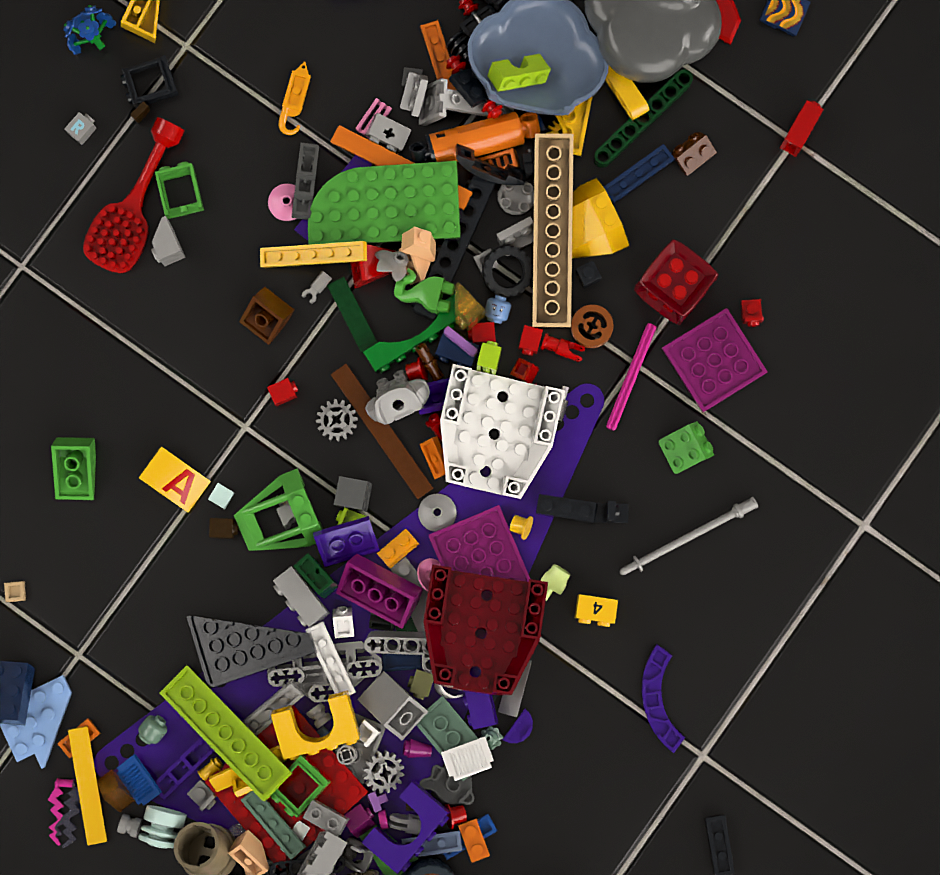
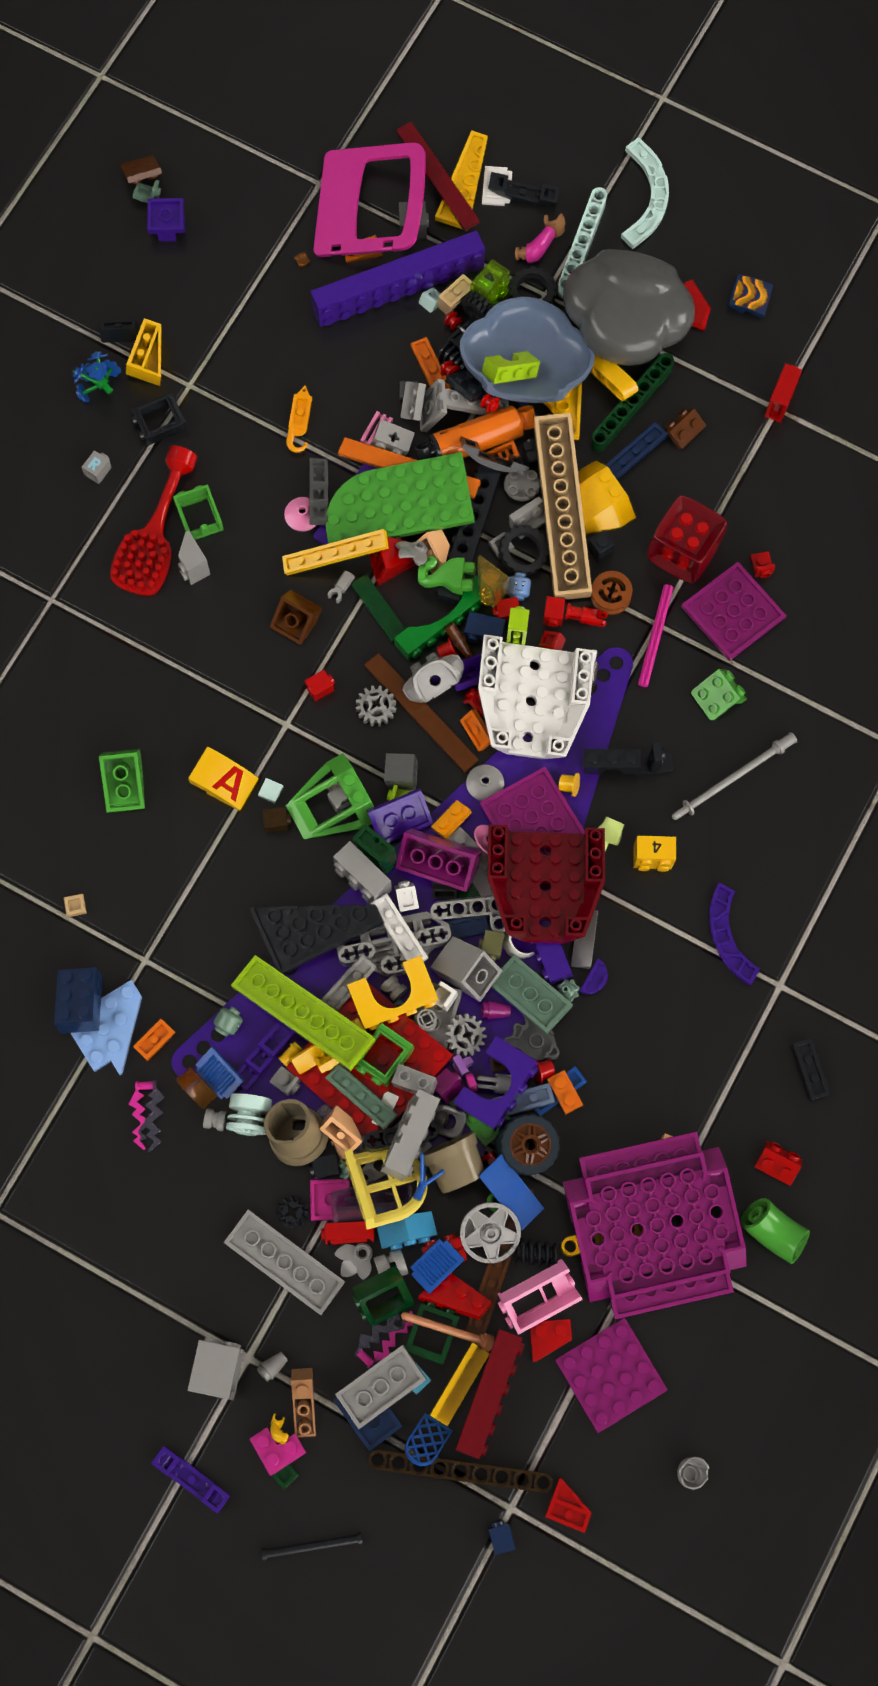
camera: 10 degrees left, 10 degrees down
yellow tile [68,726,107,845] -> none
dark brown tile [131,101,151,124] -> none
light nougat slope [401,227,436,262] -> none
white window [441,737,494,781] -> none
medium lavender tile [444,326,478,357] -> none

